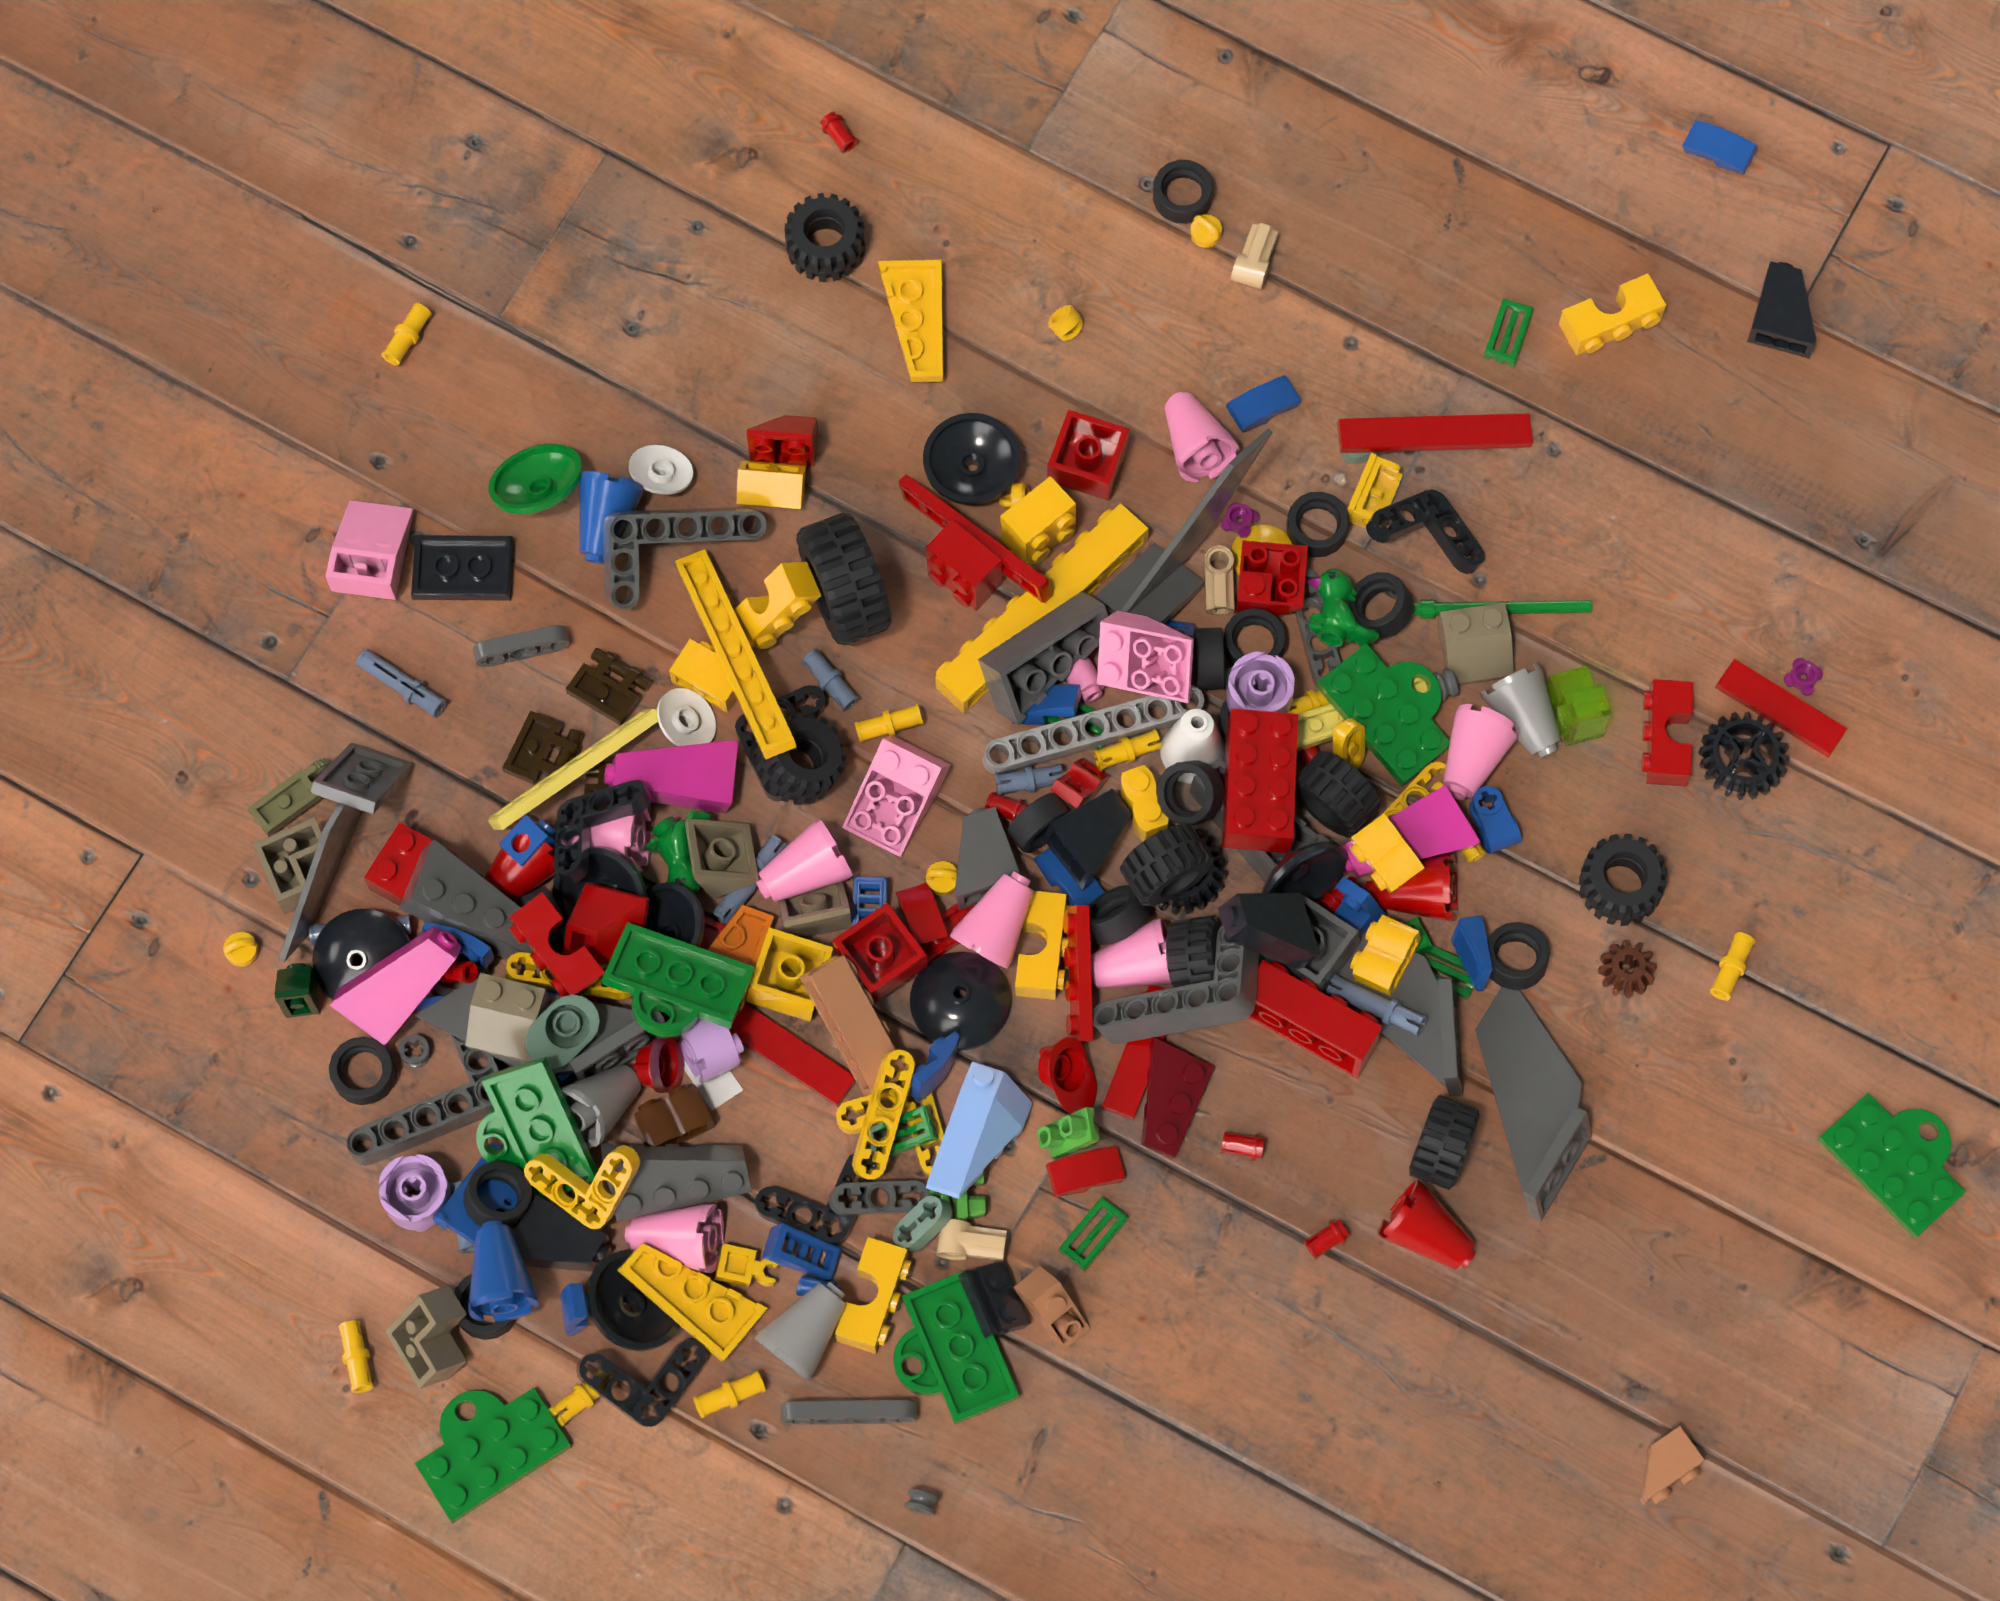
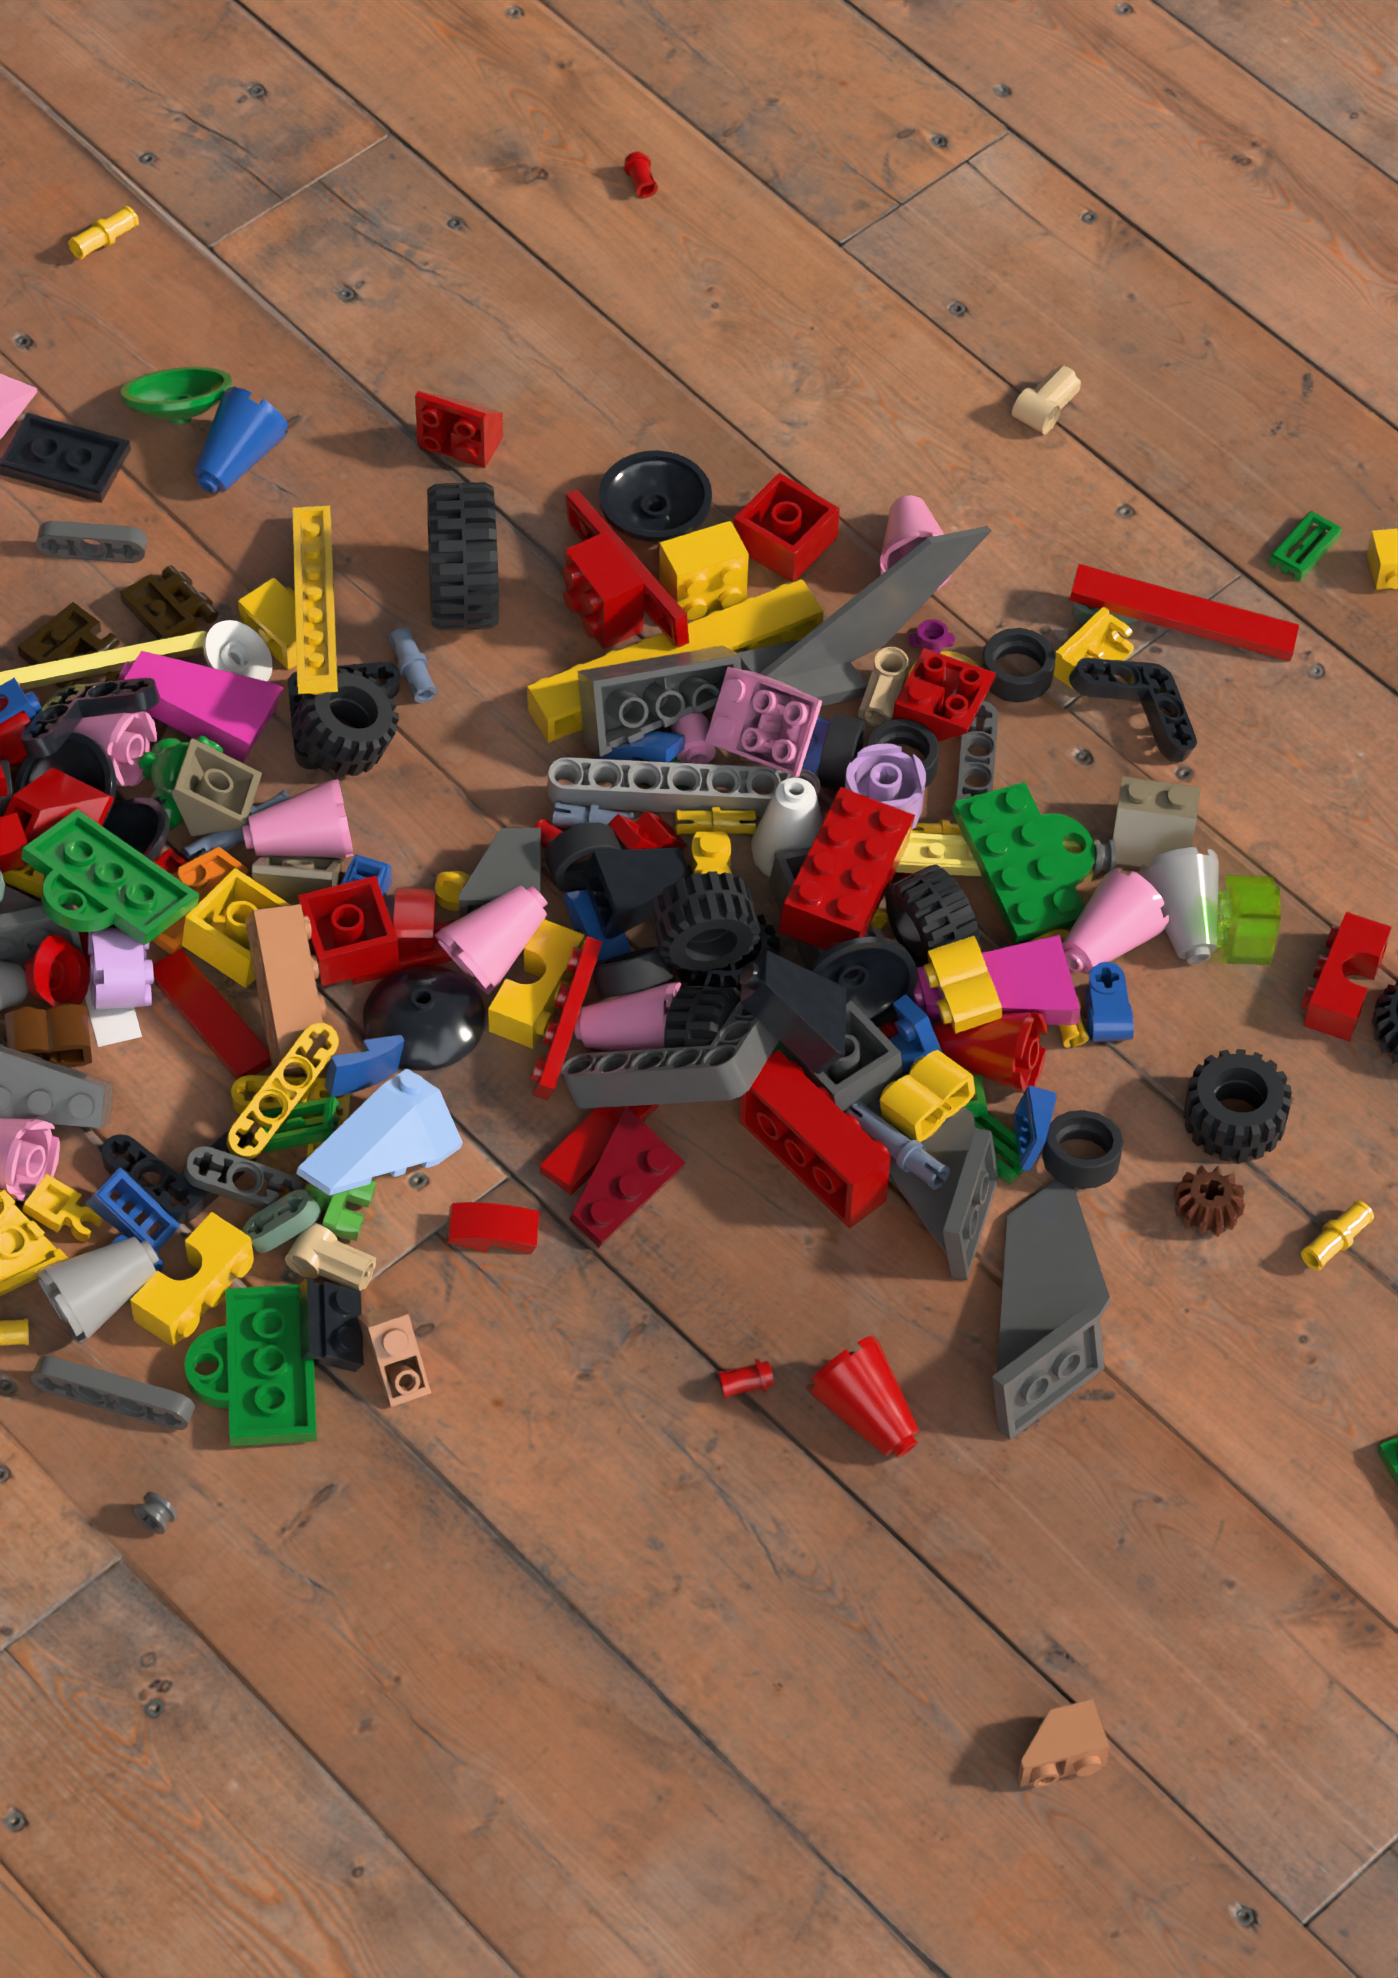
camera: 15 degrees right, 15 degrees down
dark grey beam [603,507,767,610] -> none
white dish [629,445,693,495] -> none
yellow arch [734,561,821,650] -> none
yellow hinge [736,461,806,509] -> none
black tyre [784,193,866,282] -> none
bright pink slope [842,735,951,857] -> none
yellow pin [854,704,923,743] -> none
yellow wing [878,260,943,382] -> none
red piece [1037,1036,1097,1114] -> none
bright green hips [1037,1107,1100,1159] -> none
yellow tile [1048,305,1083,341] -> none
green tile [1058,1196,1128,1272] -> none
black tyre [1153,160,1213,224] -> none
black tyre [1156,760,1224,825] -> none
yellow tile [1190,215,1222,248] -> none
red pin [1221,1131,1265,1161] -> none
blue slope [1226,375,1302,432] -> none
green animal [1307,568,1379,647] -> none
yellow plate [1332,718,1365,770] -> none
black tyre [1347,572,1414,638] -> none
green bar [1394,599,1592,619] -> none
black tyre [1409,1095,1480,1190] -> none

